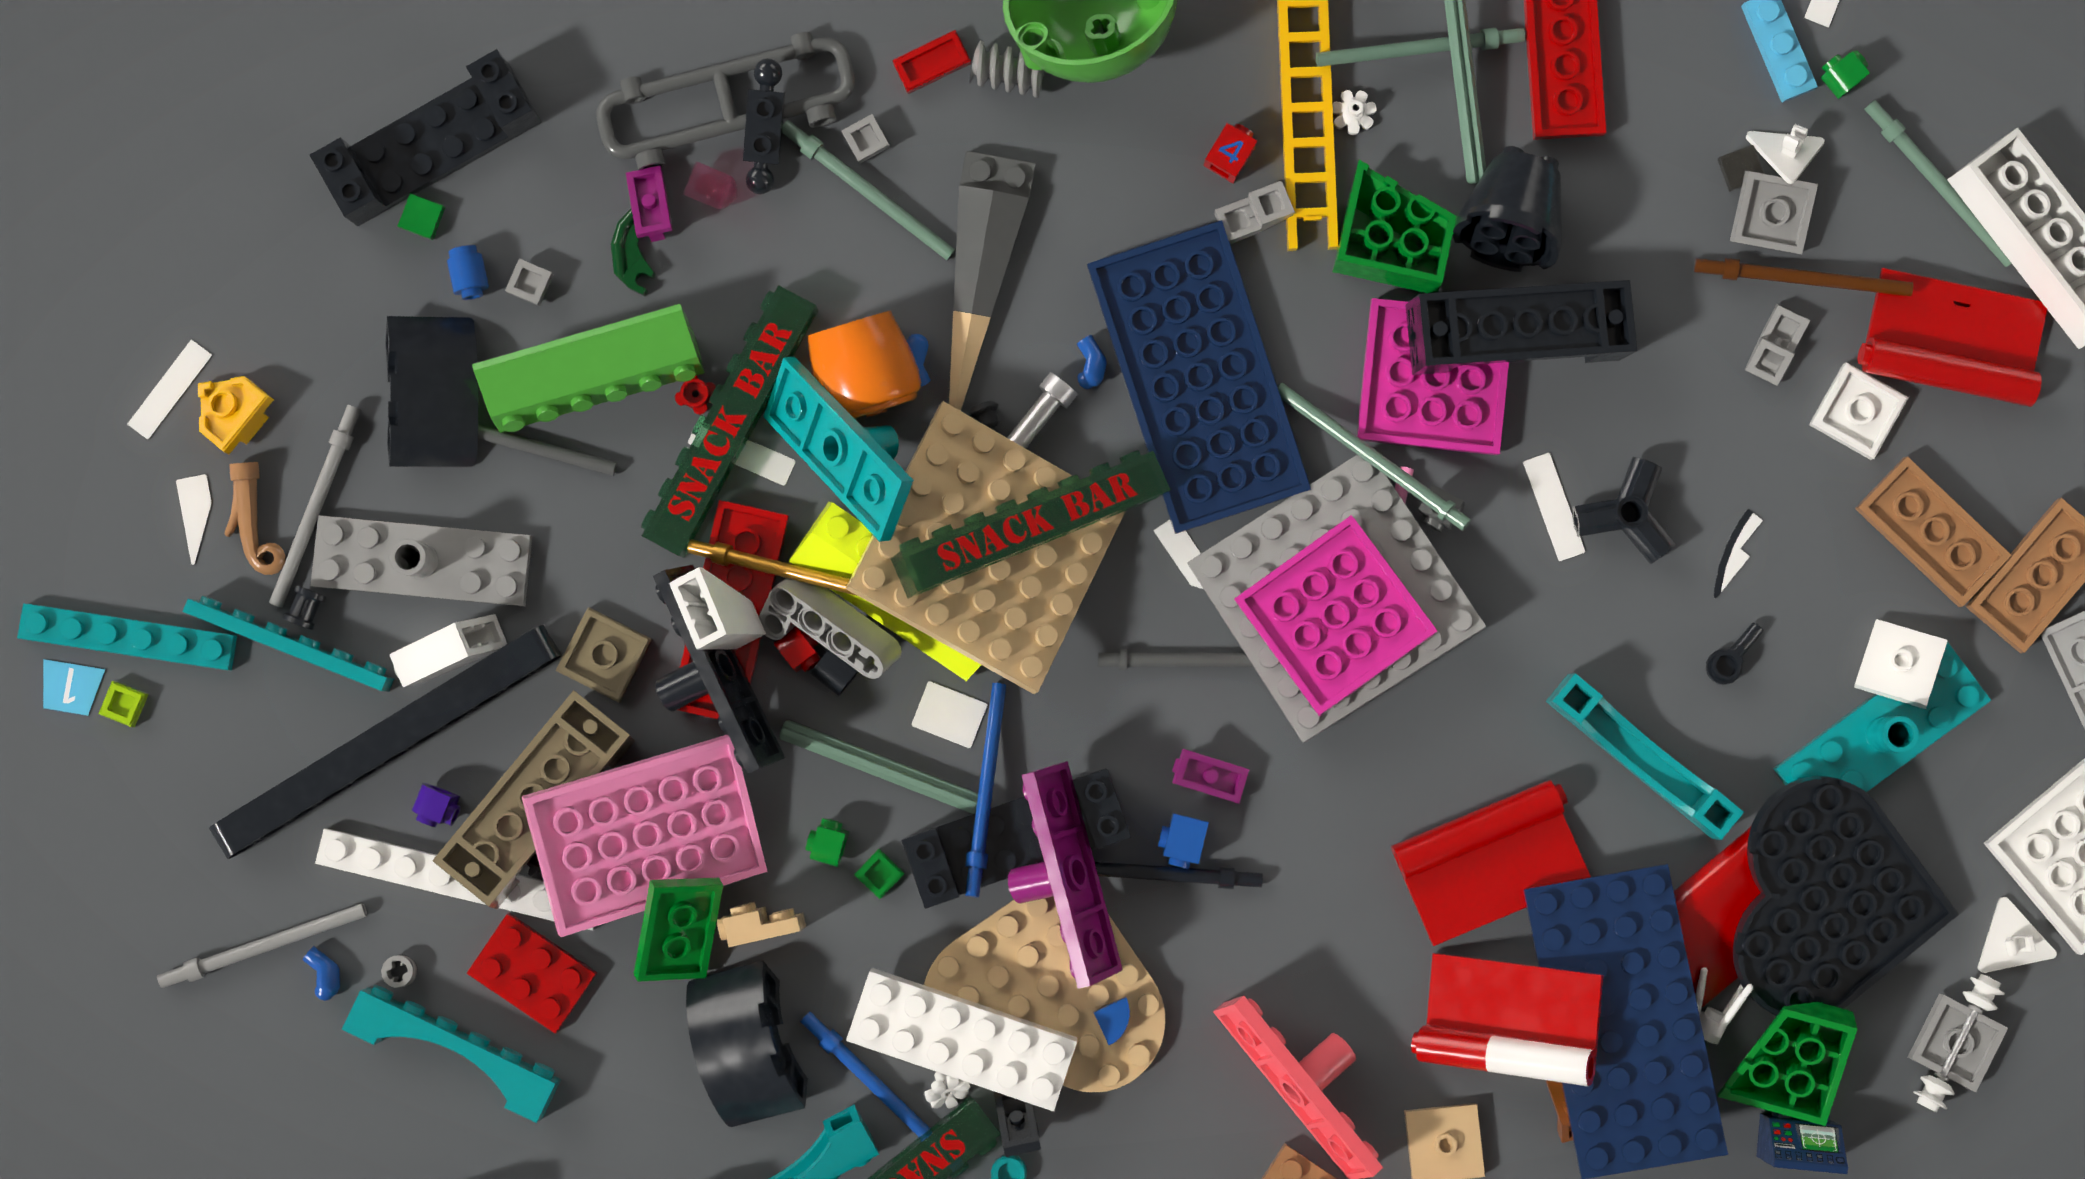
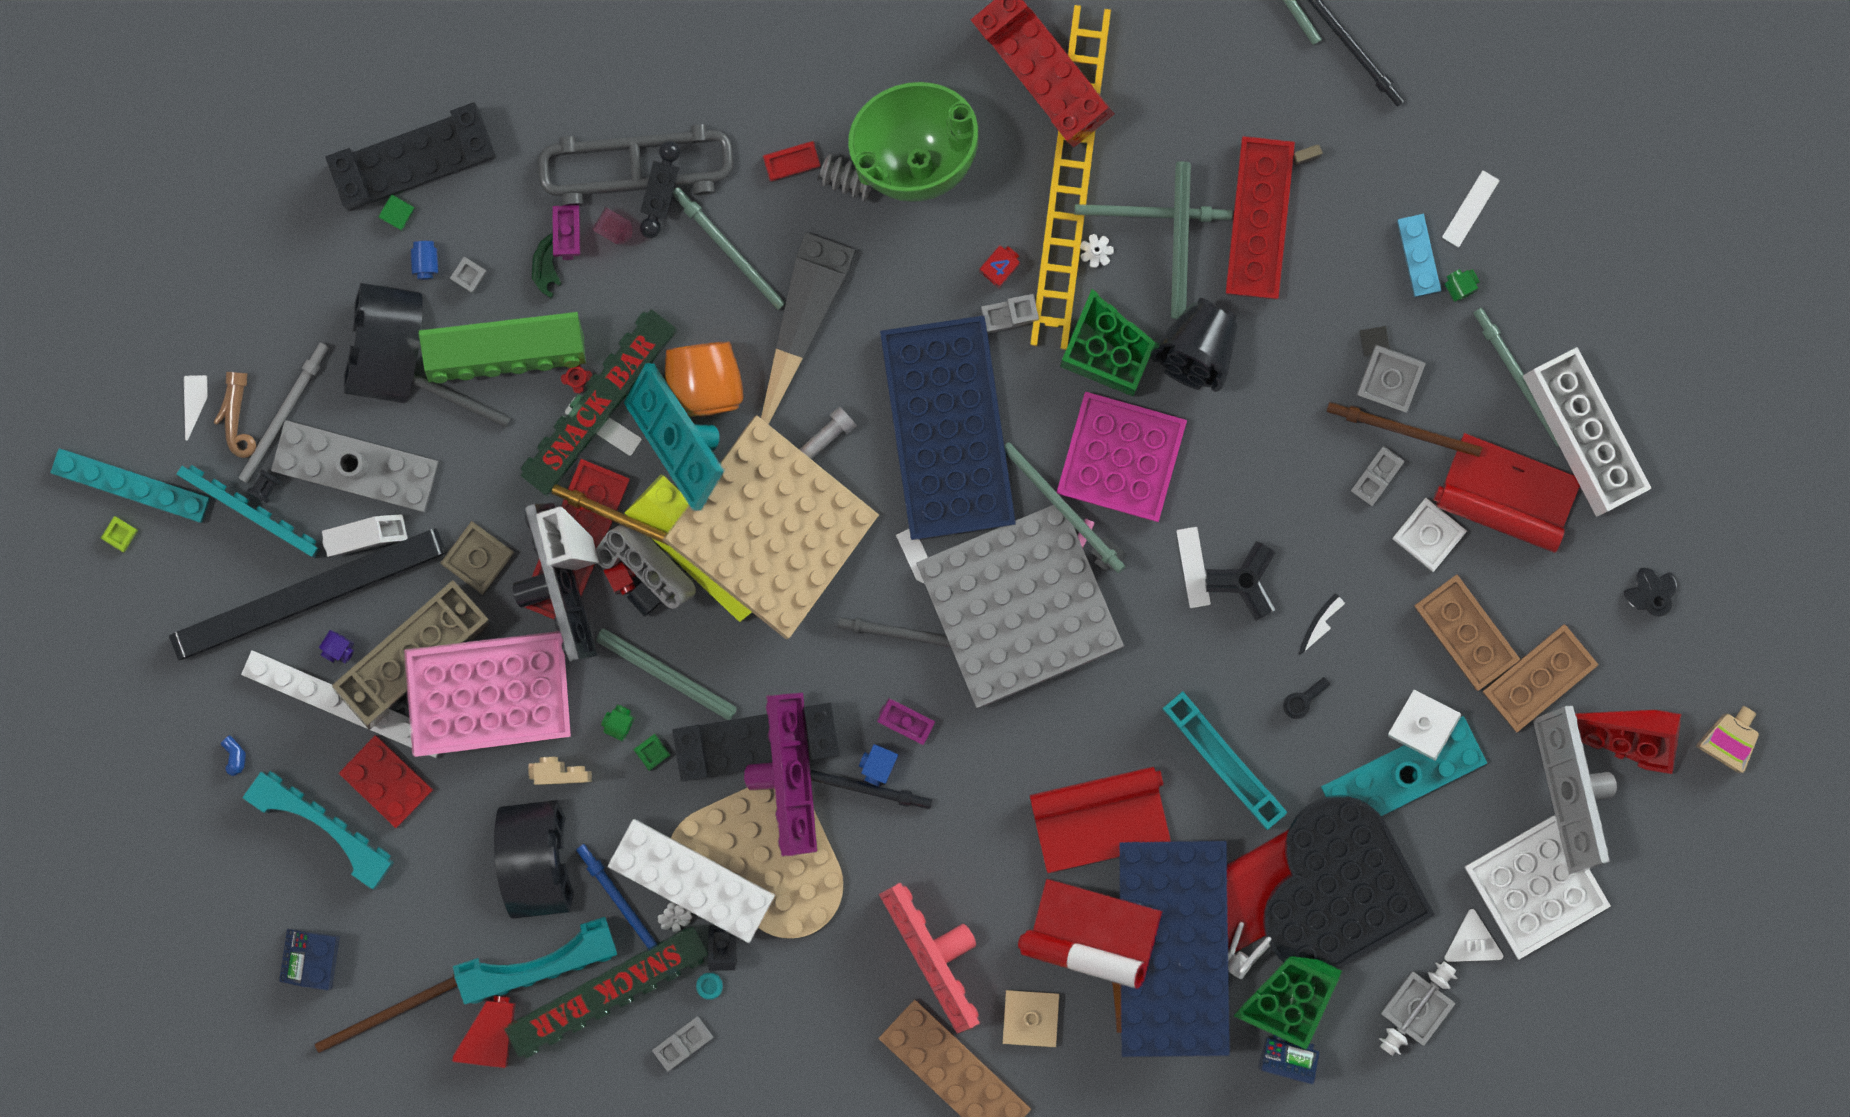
camera: 10 degrees right, 0 degrees up
medium azure sticker [43,659,105,716] -> none
white sticker [127,339,212,439] -> none
light grey bar [157,903,367,988] -> none
yellow plate [198,376,274,455] -> none
light grey bush [381,955,417,988] -> none
green plate [634,877,723,982] -> none
light grey plate [841,114,890,164] -> none
clear green brick [890,450,1170,599] -> none
blue arm [907,334,931,387] -> none
white sticker [912,681,987,748] -> none
blue bar [965,683,1006,898] -> none
black piece [969,401,999,428] -> none
blue arm [1077,335,1107,389] -> none
blue tile [1093,996,1130,1045] -> none
dark pink plate [1234,515,1438,717] -> none
black plate [1405,280,1637,375] -> none
white piece [1746,124,1825,184] -> none

